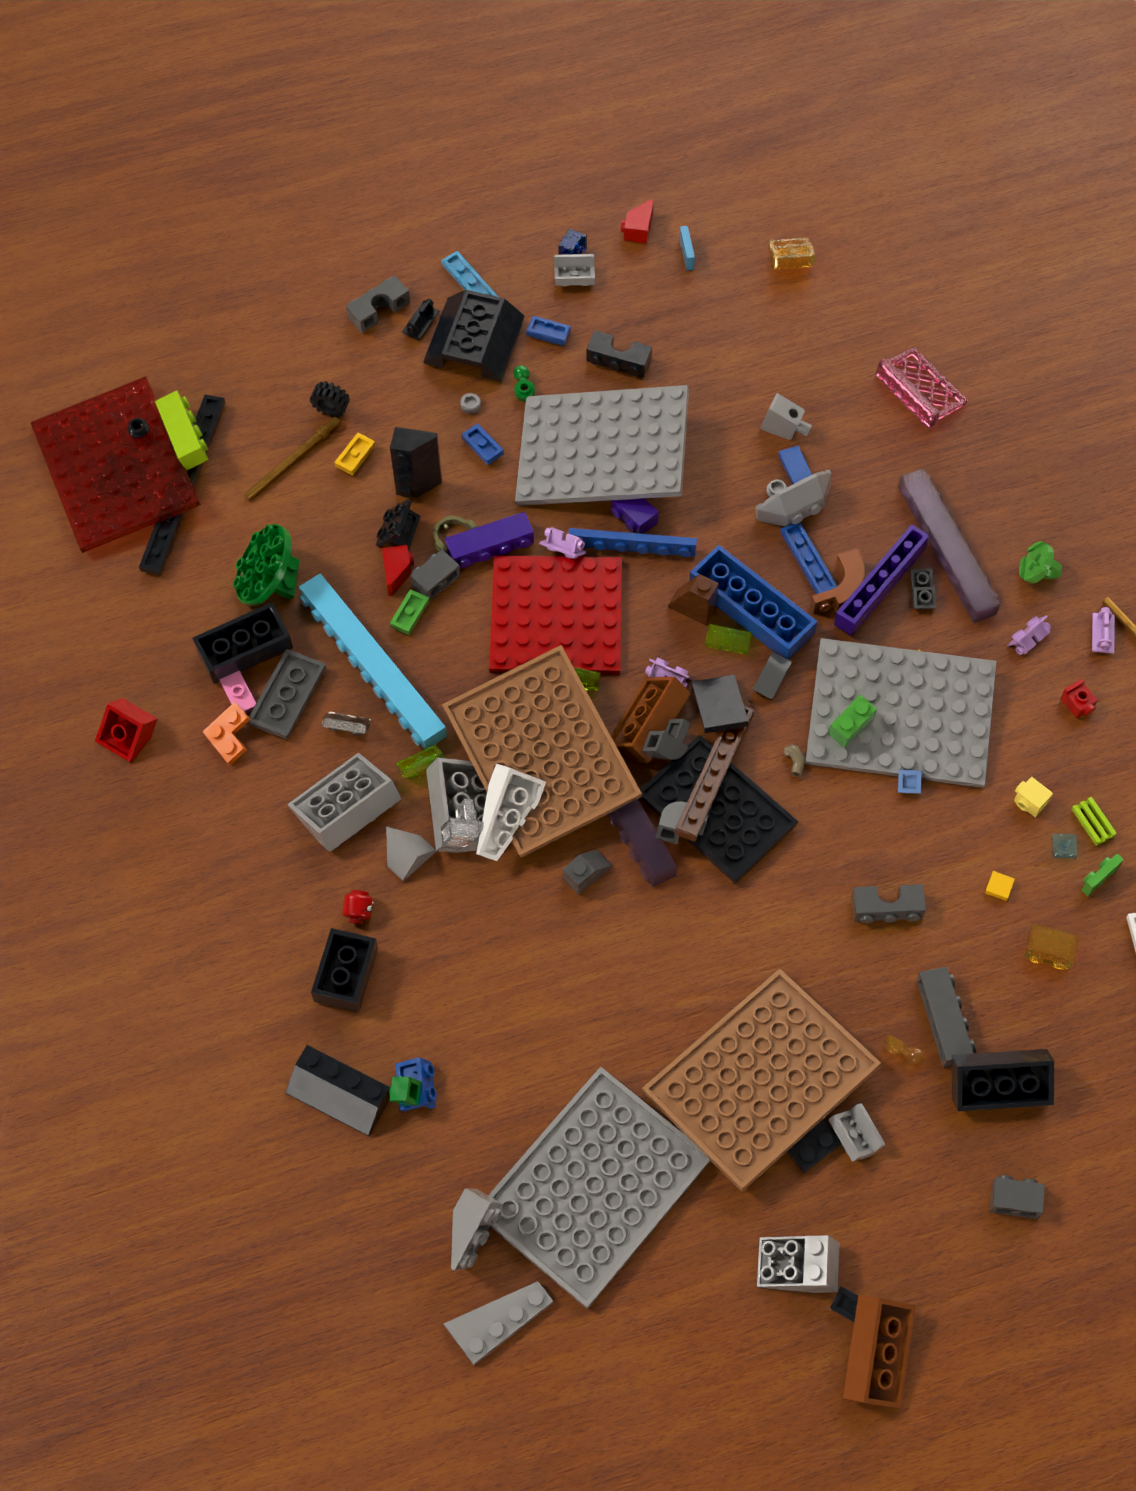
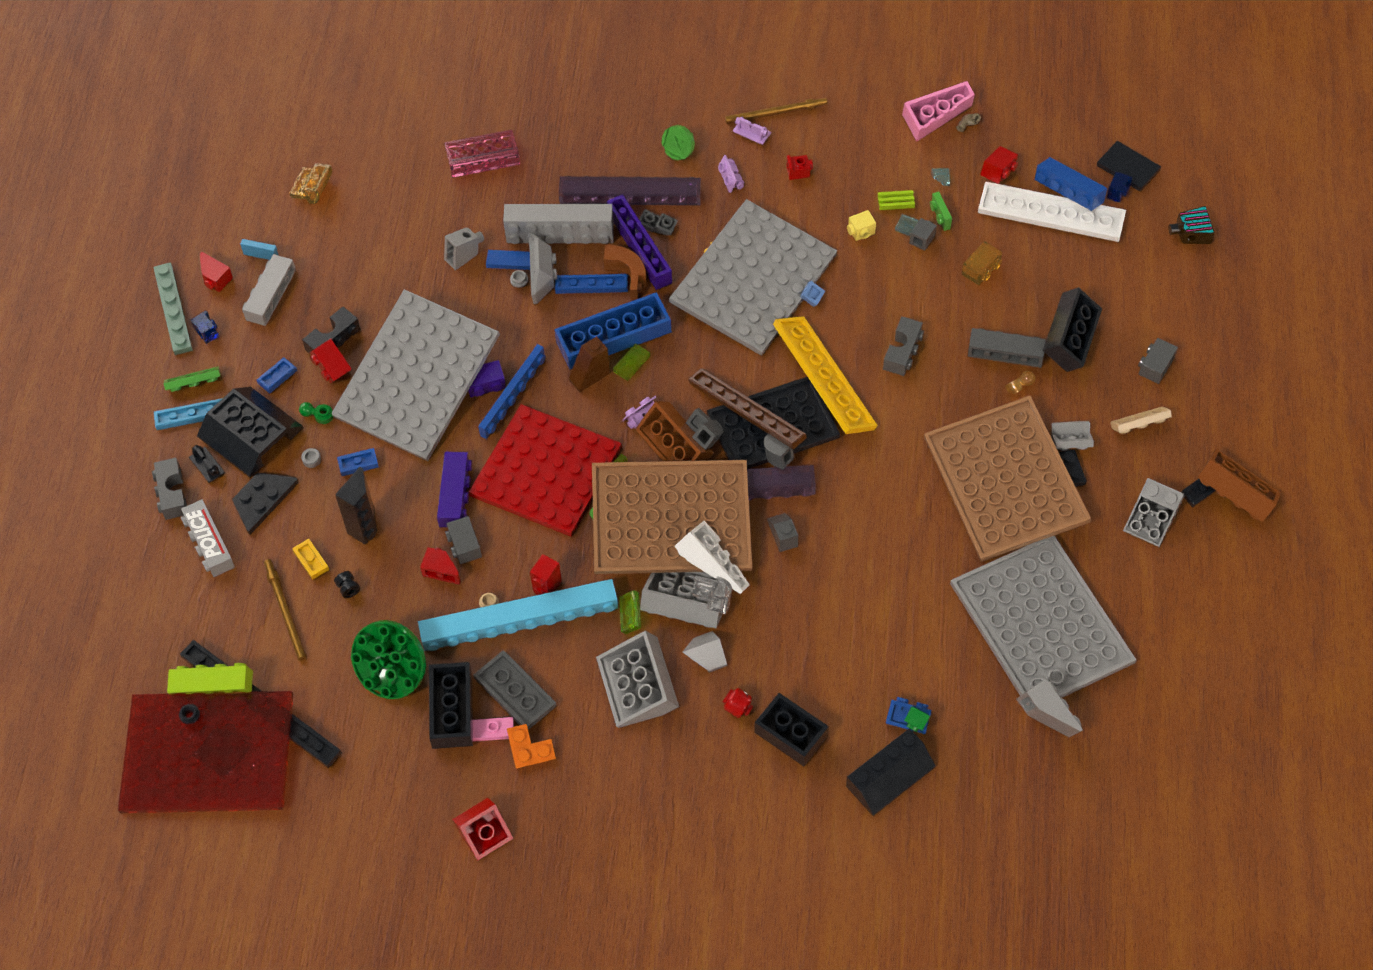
camera: 65 degrees left, 5 degrees down
black tyre [310,381,350,418] -> none
clear smoke plate [322,711,371,735] -> none
black bracket [376,499,421,551] -> none
bright green plate [390,589,430,635] -> none
olive piece [433,515,478,554] -> none
light grey wing [444,1281,553,1365] -> none
lavender hinge [539,527,586,559] -> none
light grey bracket [554,254,595,286] -> none
tile [692,675,748,733] -> none
dark grey slope [752,652,792,700] -> none
dark tan arm [784,744,805,777] -> none
bright green brick [828,695,877,748] -> none
yellow tile [985,871,1015,901] -> none
none -> sand green plate [153,262,193,355]
none -> bright green plate [163,366,221,392]
none -> light grey brick [181,499,235,577]
none -> black wing [232,473,299,535]
none -> light grey brick [242,254,296,326]
none -> red brick [309,338,352,383]
none -> black wheel [334,571,360,598]
none -> tan plate [479,593,499,608]
none -> light grey brick [503,204,614,244]
none -> red brick [530,554,562,595]
none -> yellow plate [773,316,878,434]
none -> dark grey brick [909,218,937,251]
none -> tan plate [1111,406,1172,433]

